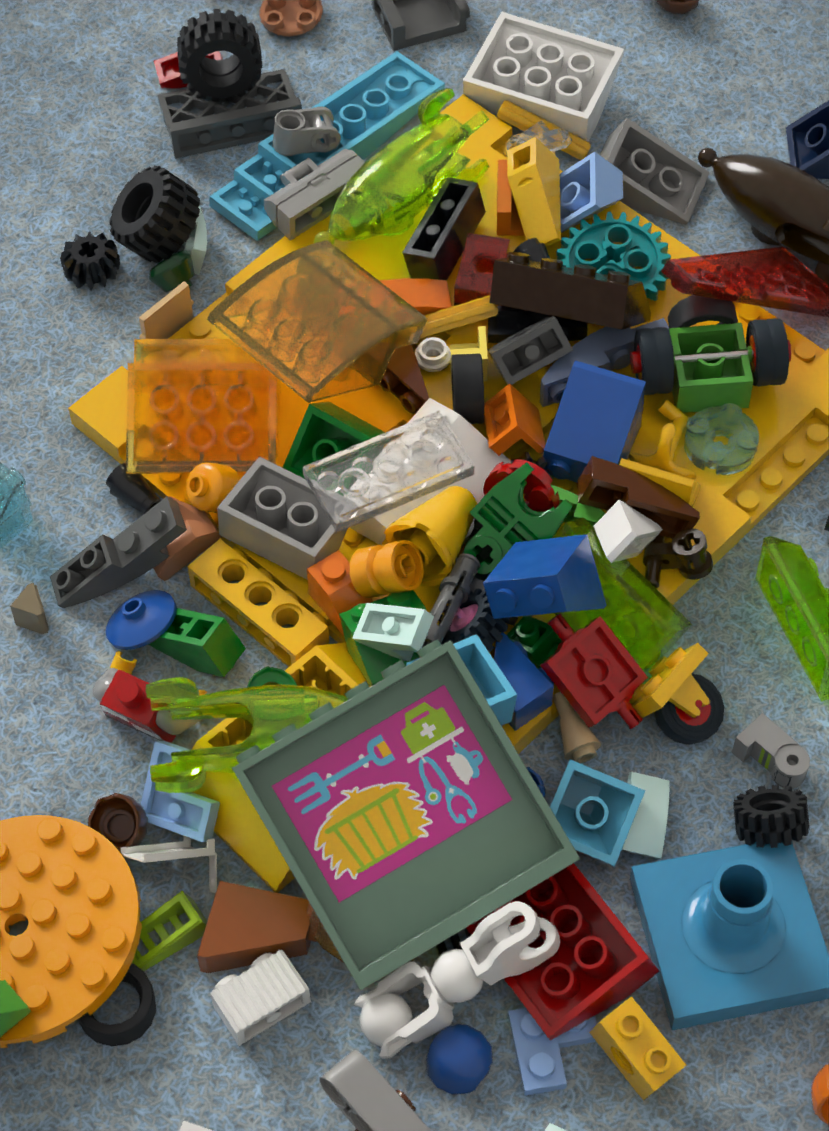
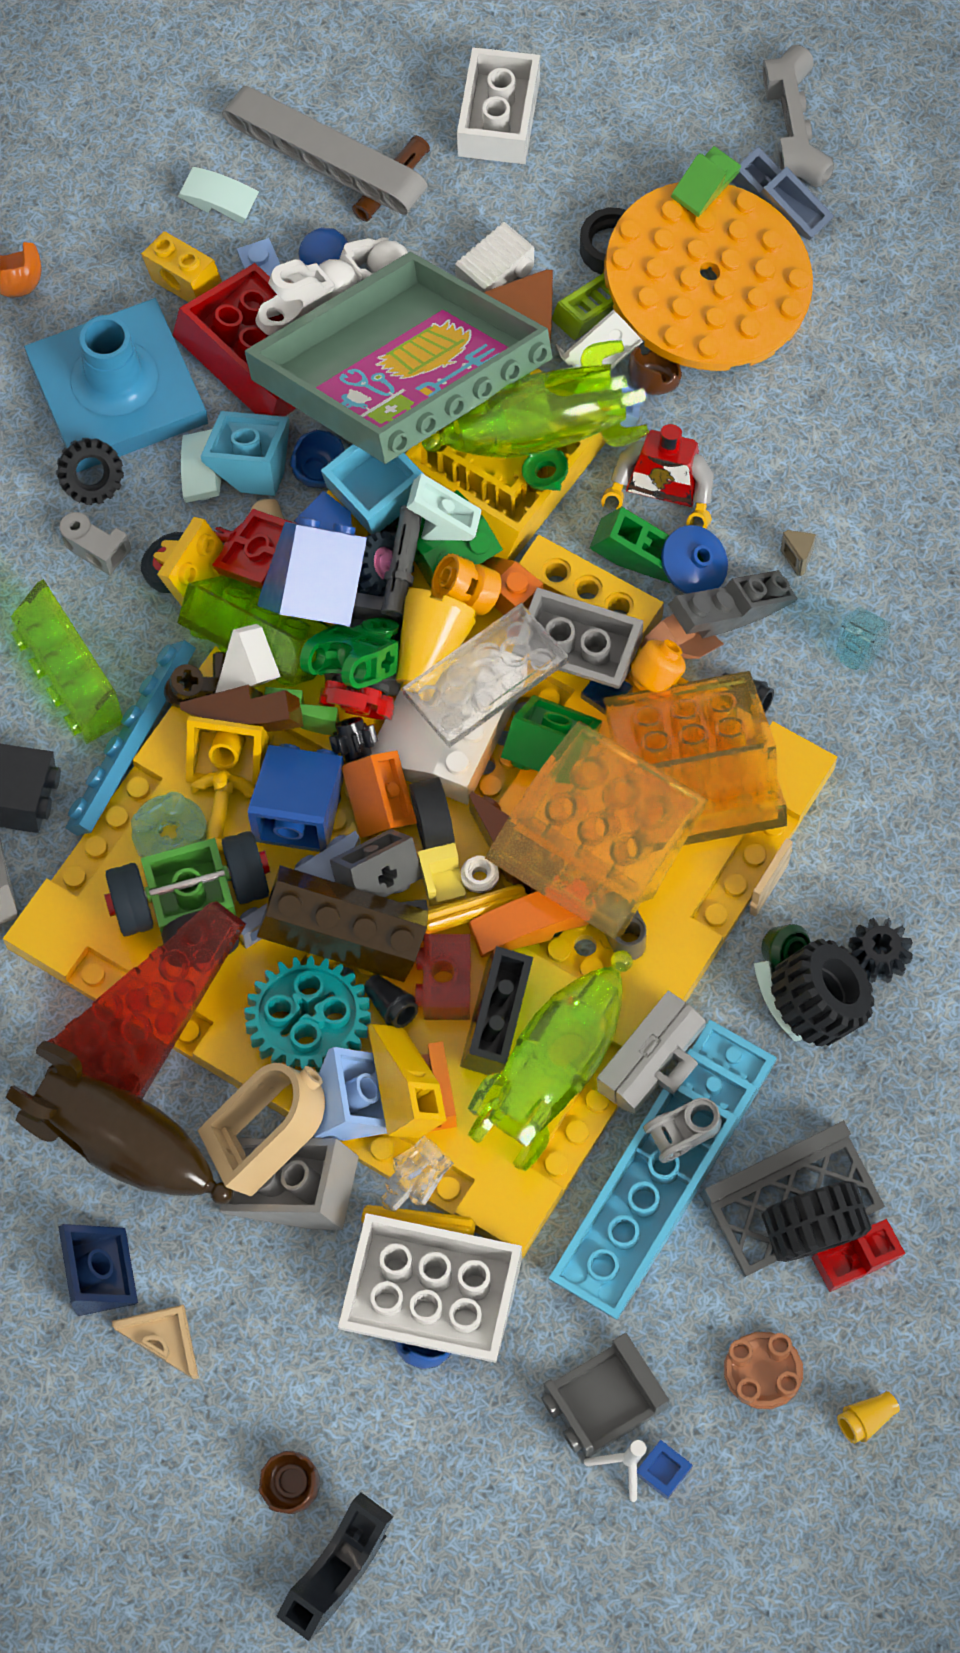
camera: 170 degrees right, 10 degrees up
none -> dark azure plate [65,640,196,836]
none -> tan tile [112,1304,199,1379]
none -> tan window [197,1063,325,1197]

